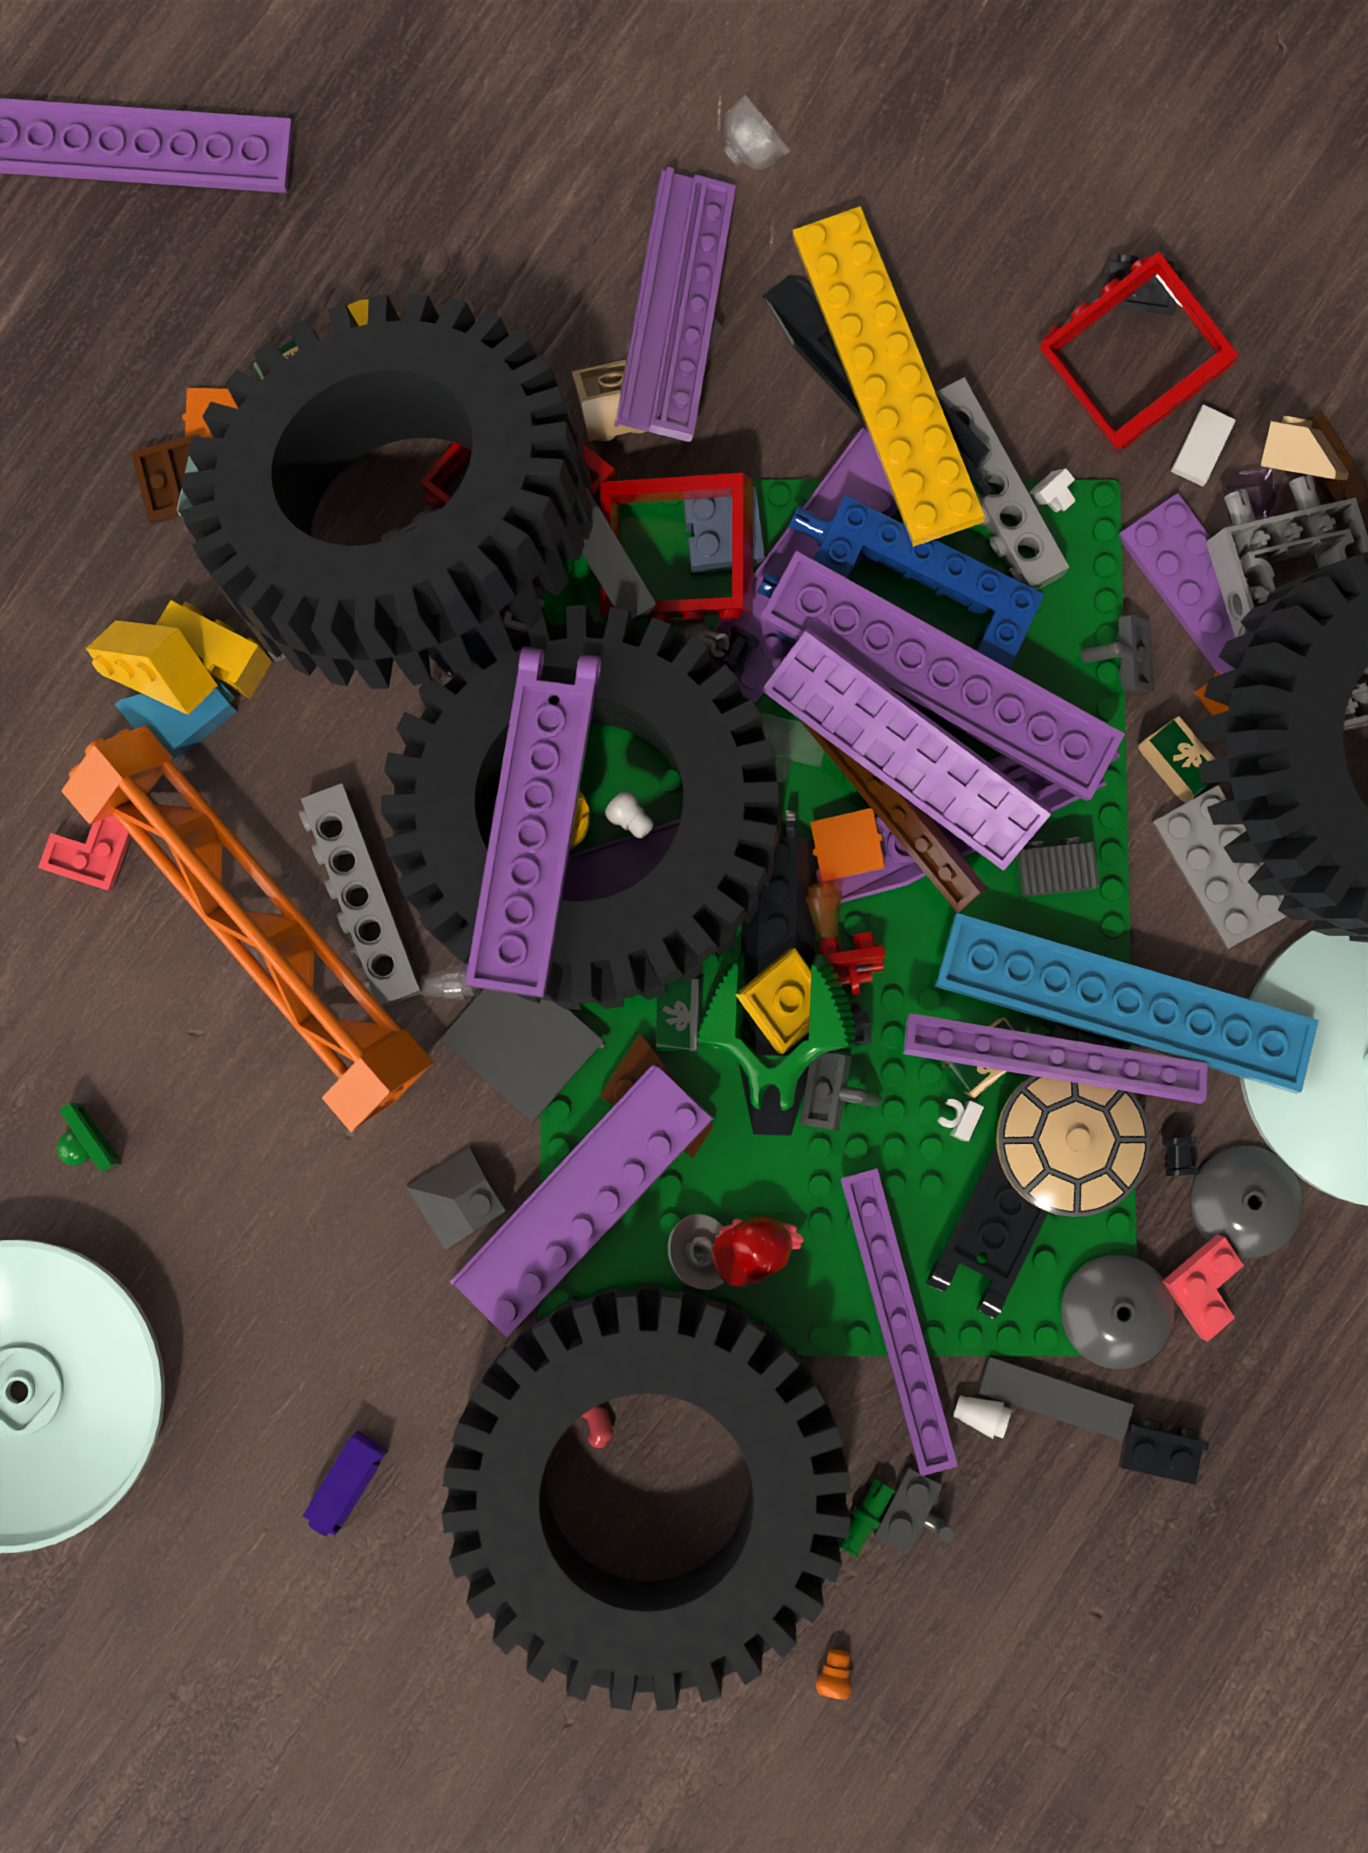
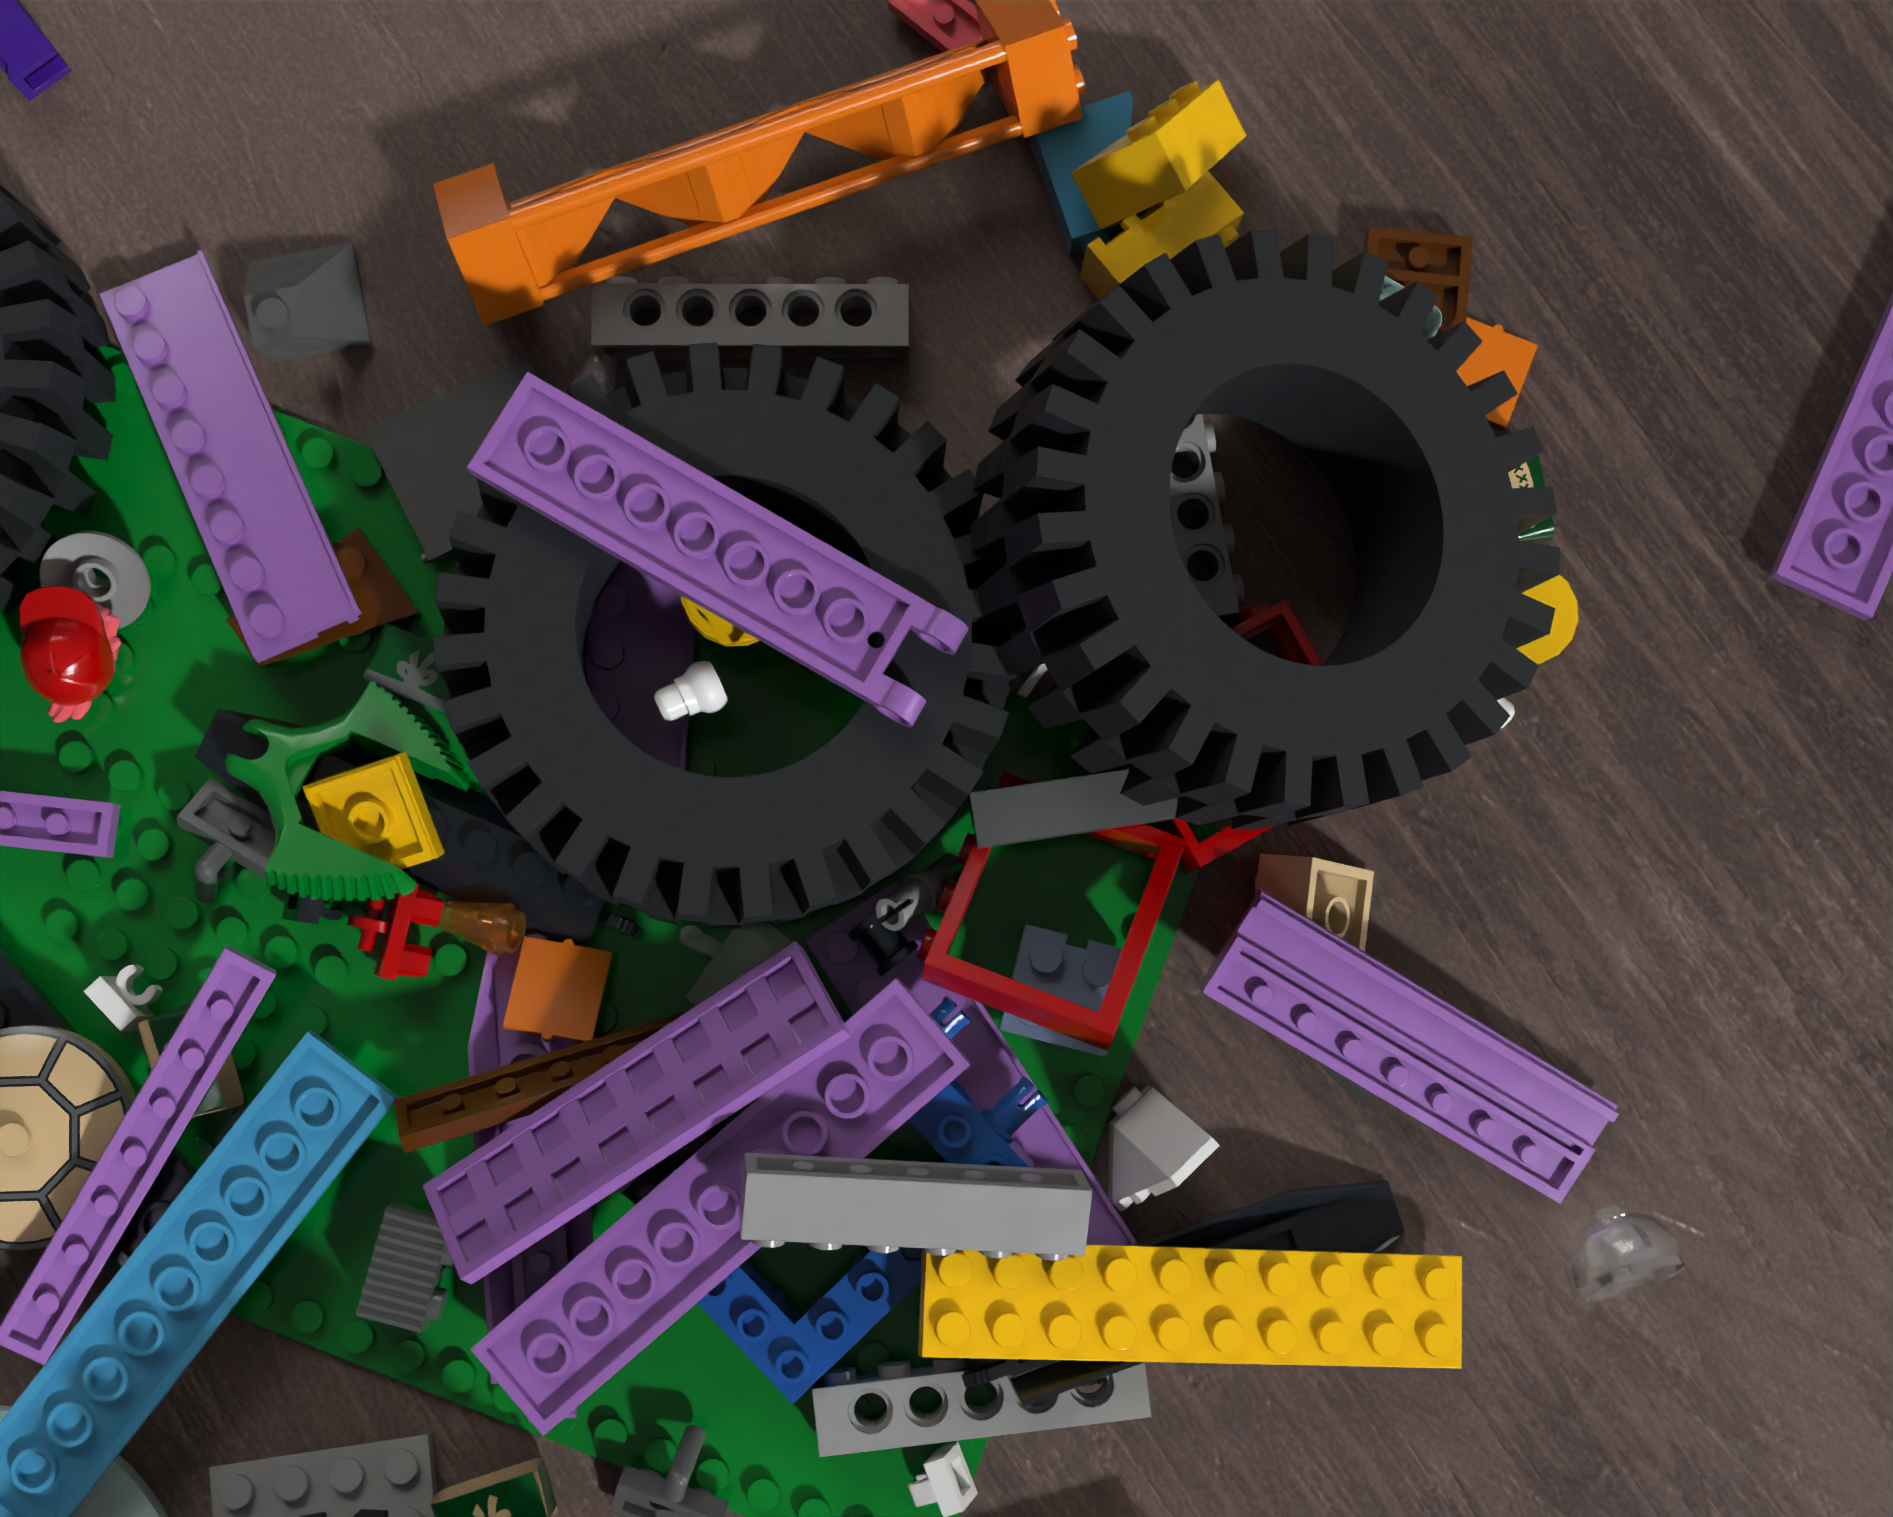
camera: 105 degrees right, 0 degrees up
none -> light grey brick [739,1152,1093,1261]
none -> white wedge [1108,1085,1220,1211]

